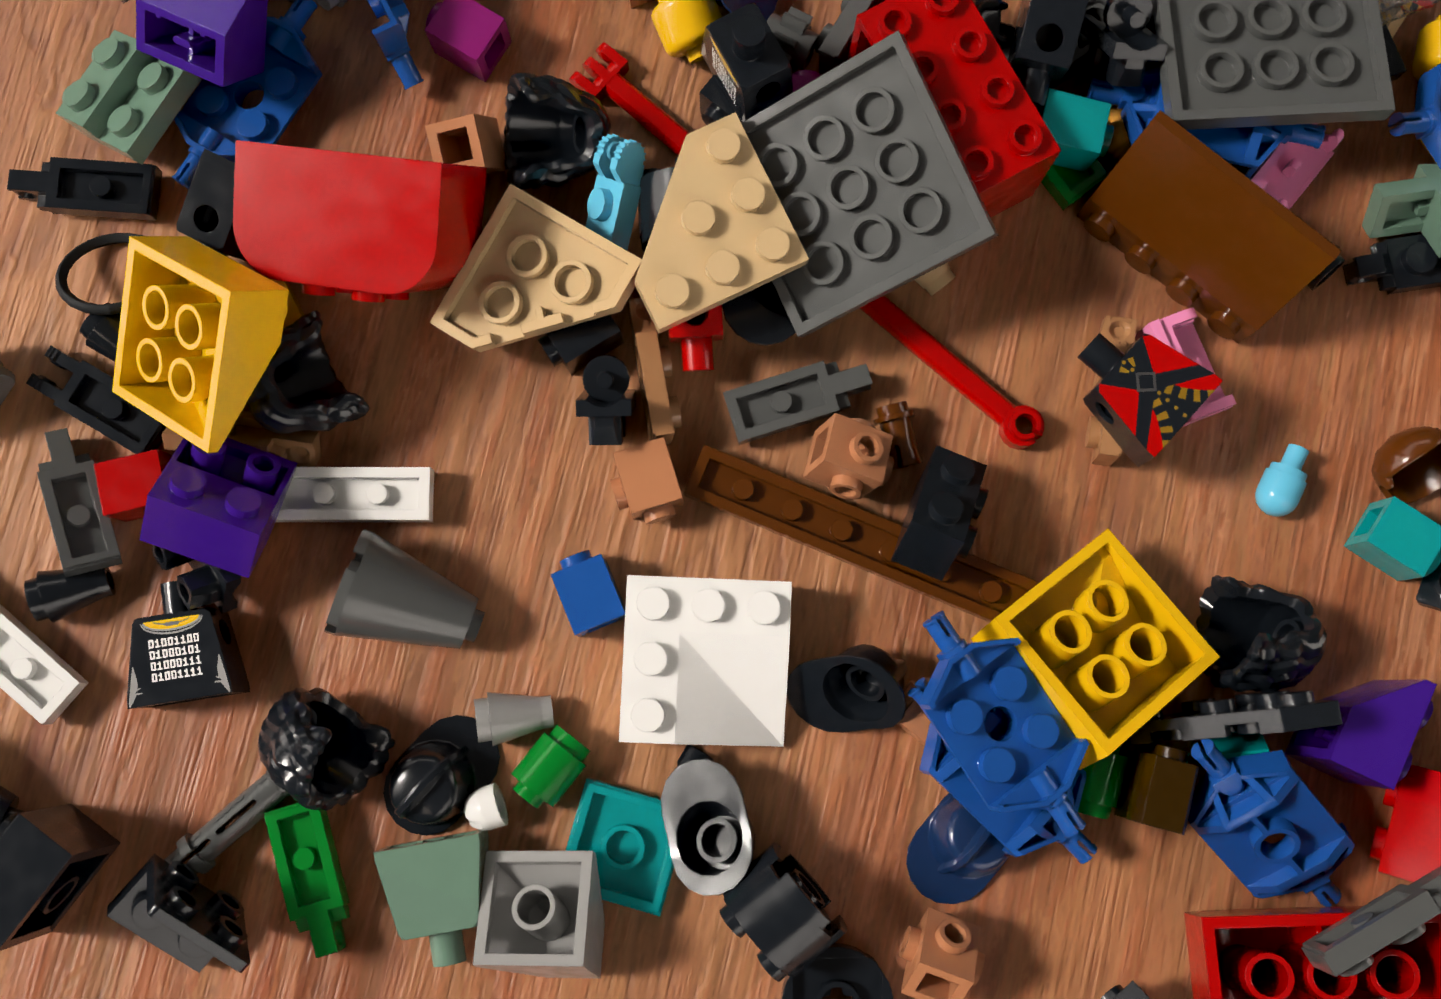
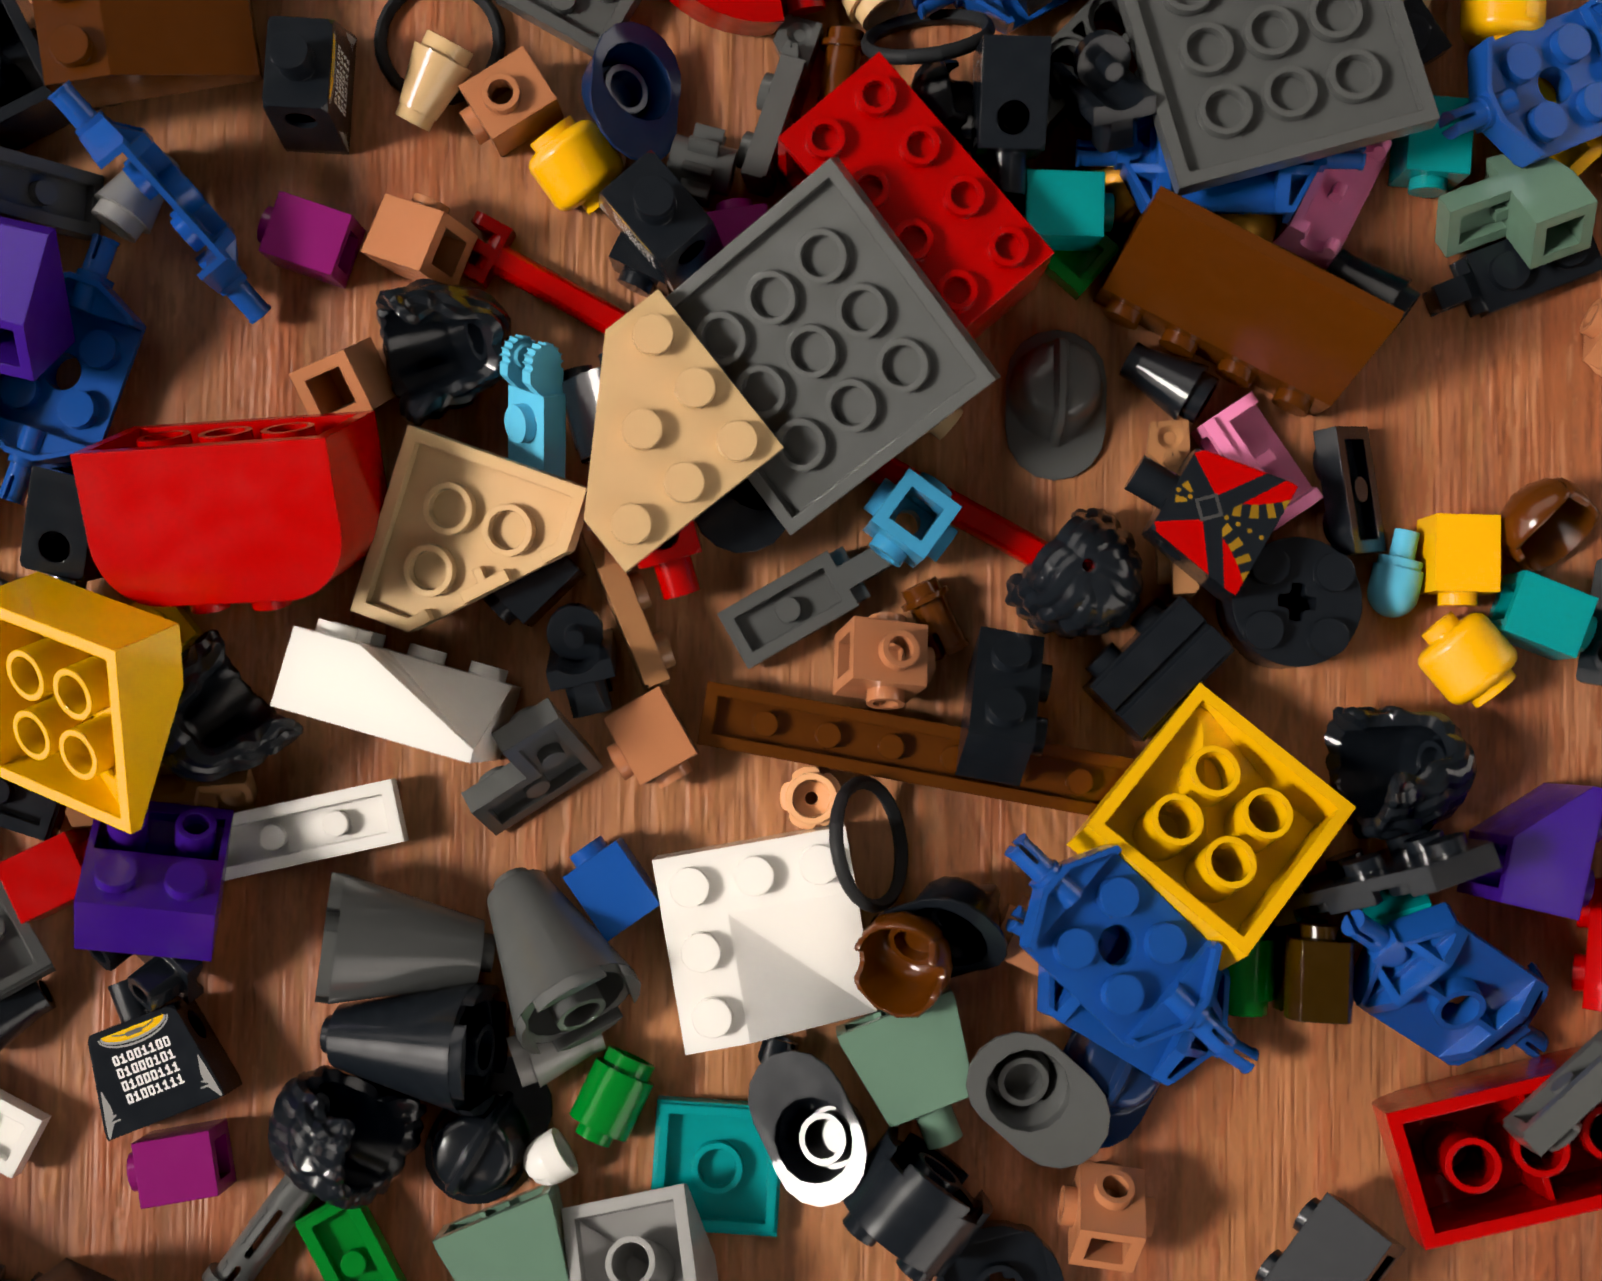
camera: 15 degrees left, 5 degrees up
none -> magenta brick [127,1118,237,1209]
none -> white slope [270,618,521,763]
none -> black cone [320,983,509,1116]
none -> nougat brick [360,193,478,286]
none -> dark grey plate [461,698,603,835]
none -> dark grey cone [487,867,641,1054]
none -> light nougat plate [780,767,841,830]
none -> black tyre [829,776,908,913]
none -> sand green torso [836,984,969,1150]
none -> reddish brown hair [854,911,953,1018]
none -> dark azure brick [862,468,962,568]
none -> dark grey piece [966,1031,1111,1169]
none -> dark grey piece [1005,330,1107,481]
none -> black hair [1005,508,1144,639]
none -> black brick [1082,596,1235,742]
none -> black cone [1119,342,1220,424]
none -> black brick [1216,537,1362,669]
none -> black plate [1313,426,1387,556]
none -> teal brick [1388,95,1474,198]
none -> yellow brick [1416,513,1501,607]
none -> yellow head [1418,611,1517,708]

